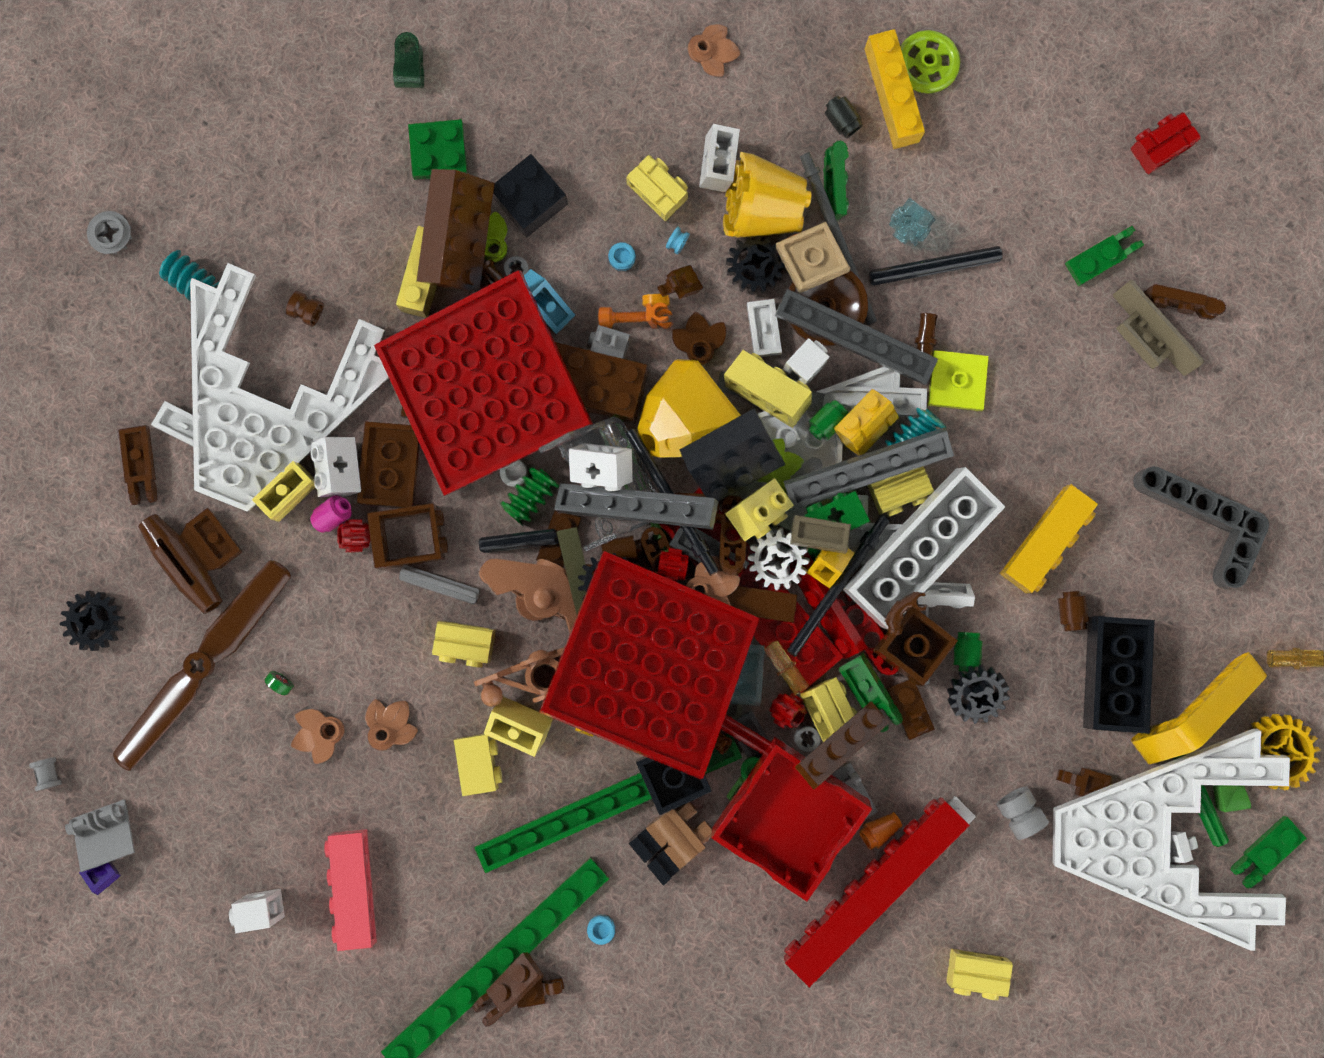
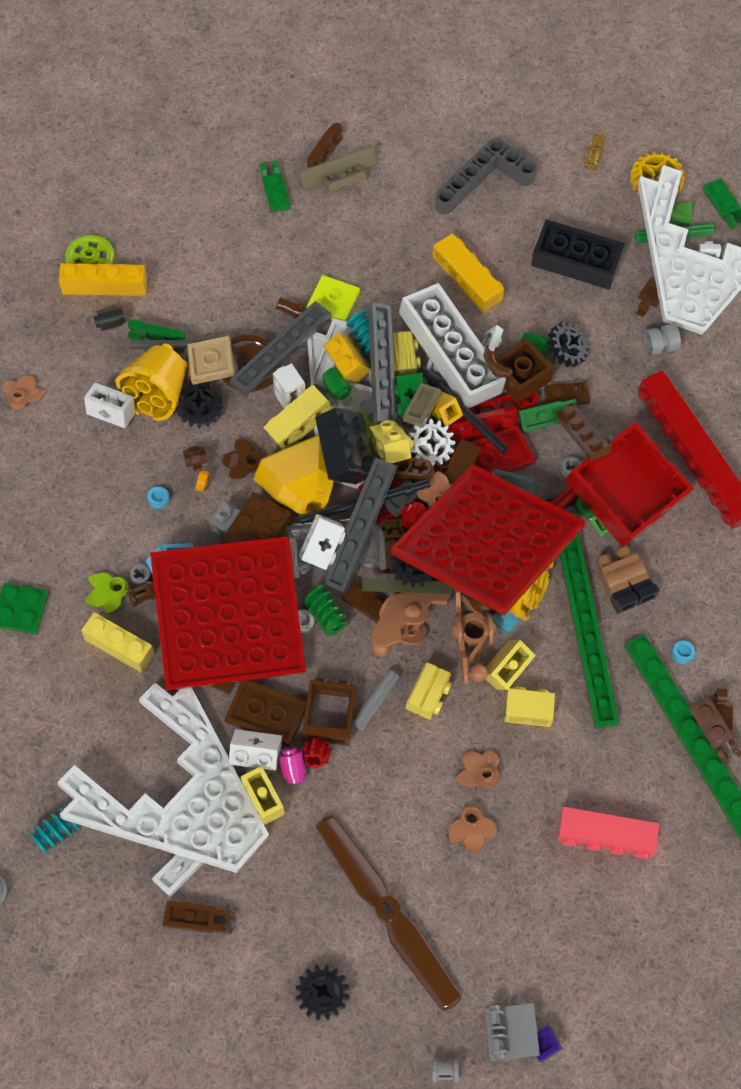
camera: 75 degrees left, 20 degrees down
reddish brown plate [138,508,243,614] -> none
white brick [229,889,285,933] -> none
green tile [264,671,294,695] -> none
reddish brown wheel [286,290,324,327] -> none
reddish brown brick [416,169,495,292] -> none
black axle [479,529,559,553] -> none
black brick [493,154,568,238] -> none
orange bar [598,303,673,329] -> none
light yellow brick [626,155,688,221] -> none
black brick [636,756,712,816] -> none
medium azure bush [666,227,690,255] -> none
white plate [747,299,782,357] -> none
clear yellow axle [764,641,809,695] -> none
red gear [769,693,807,729] -> none
light yellow brick [800,677,857,742] -> none
orange cone [859,812,902,850] -> none
black axle [869,246,1003,286] -> none
clear light blue brick [889,198,936,246] -> none
reddish brown brick [1058,591,1089,631] -> none
red brick [1130,112,1201,175] -> none
yellow beam [1131,652,1267,764] -> none

